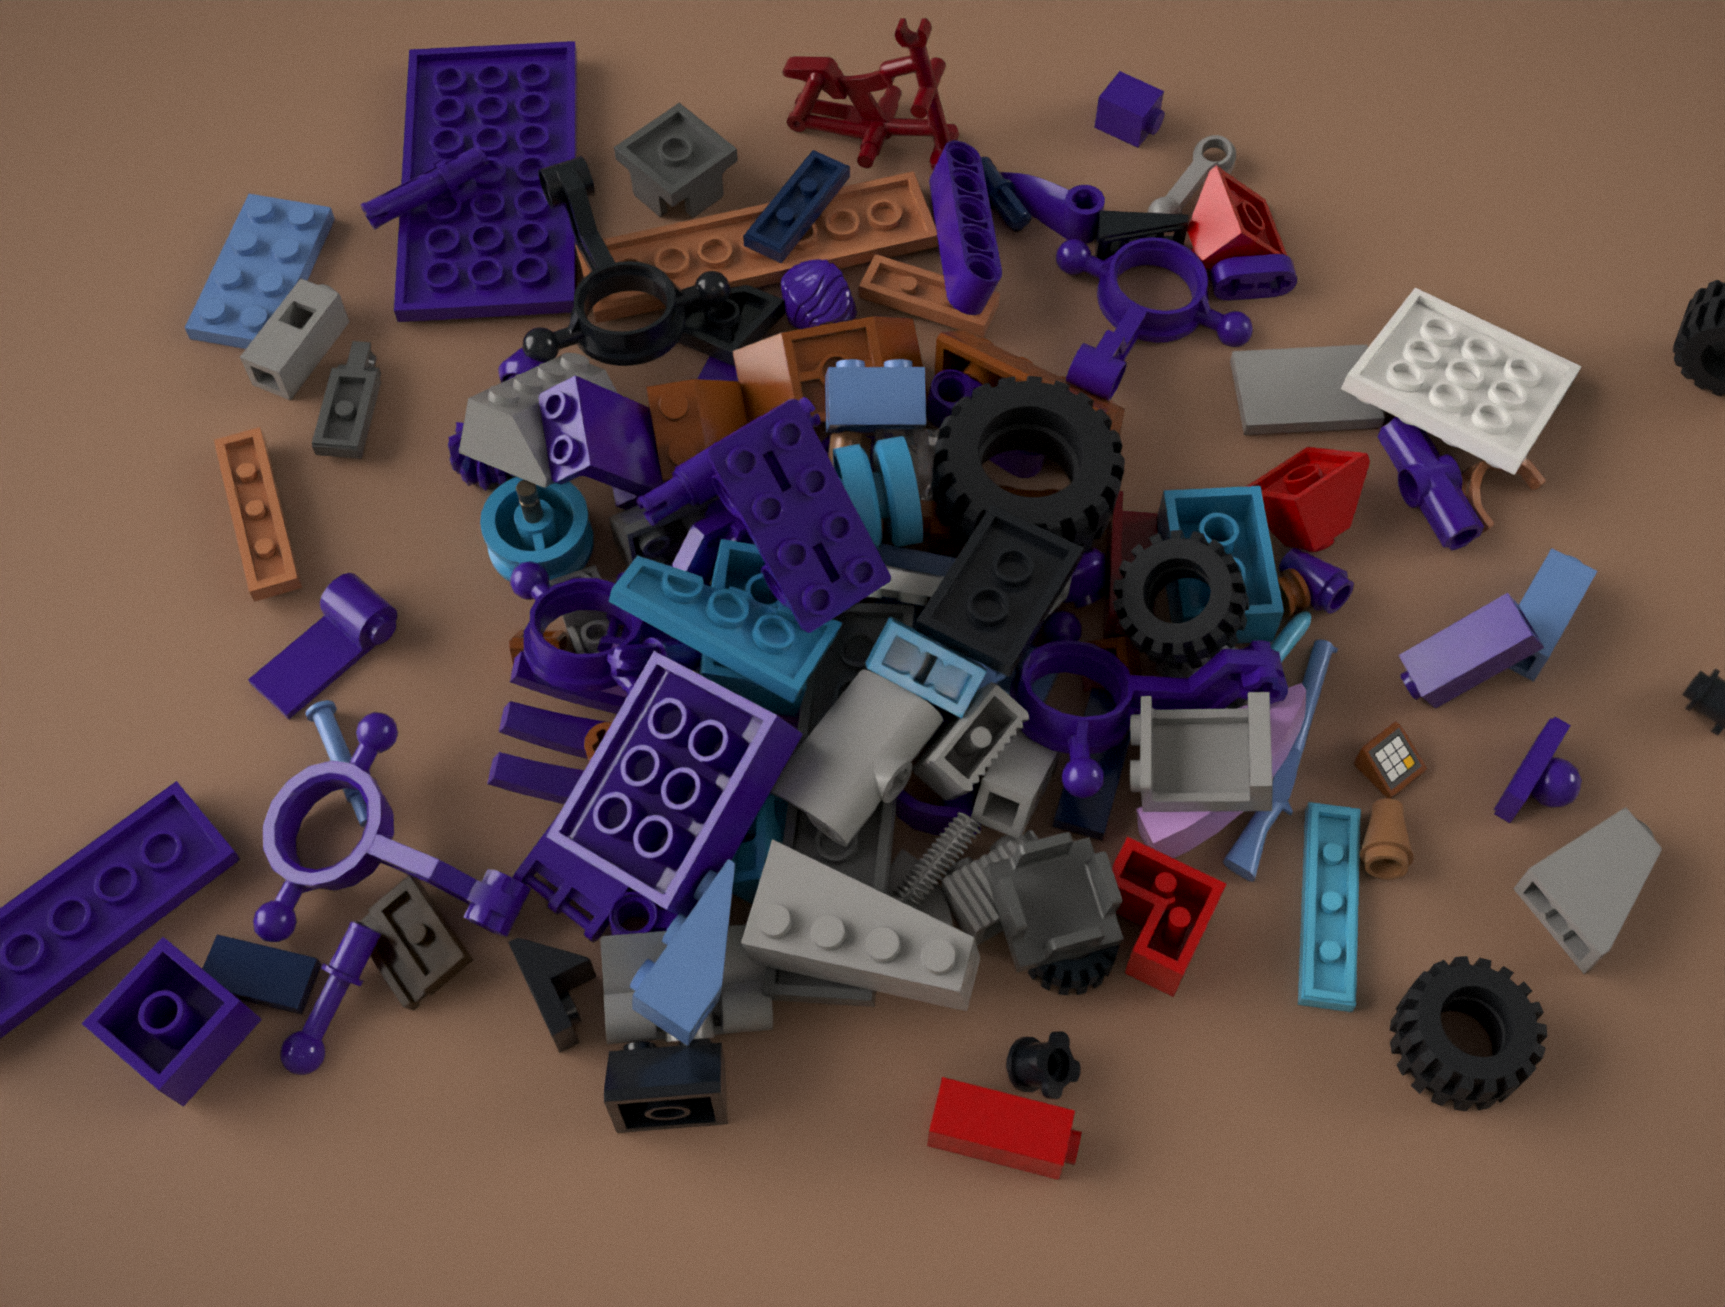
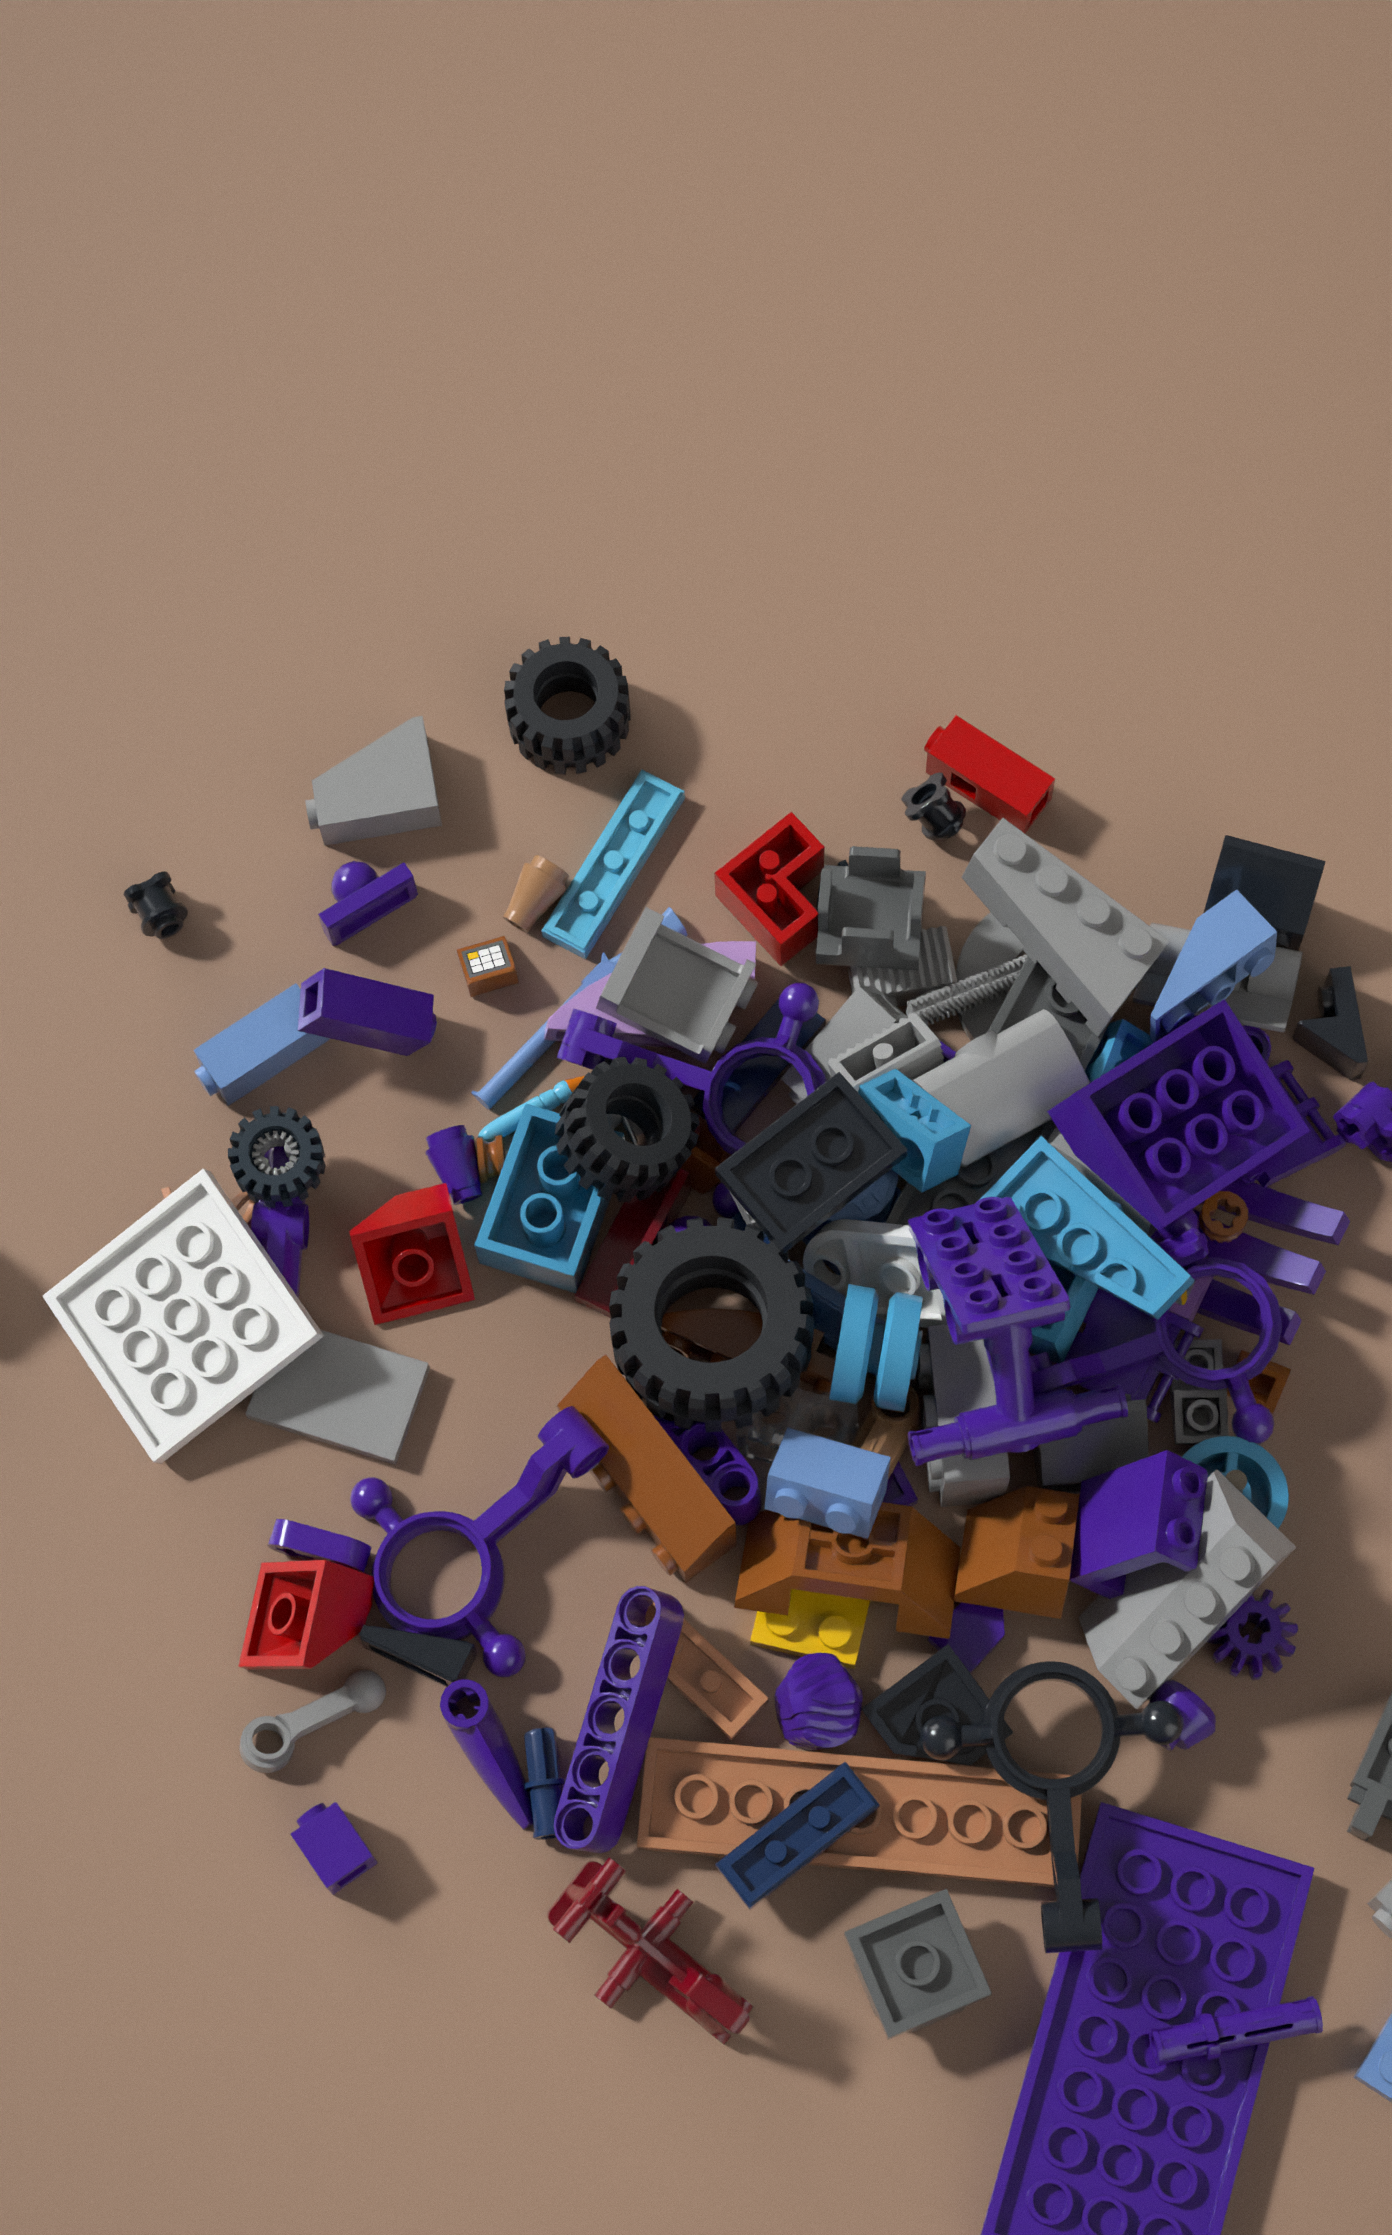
camera: 155 degrees left, 10 degrees up
none -> black bush [228,1106,326,1208]

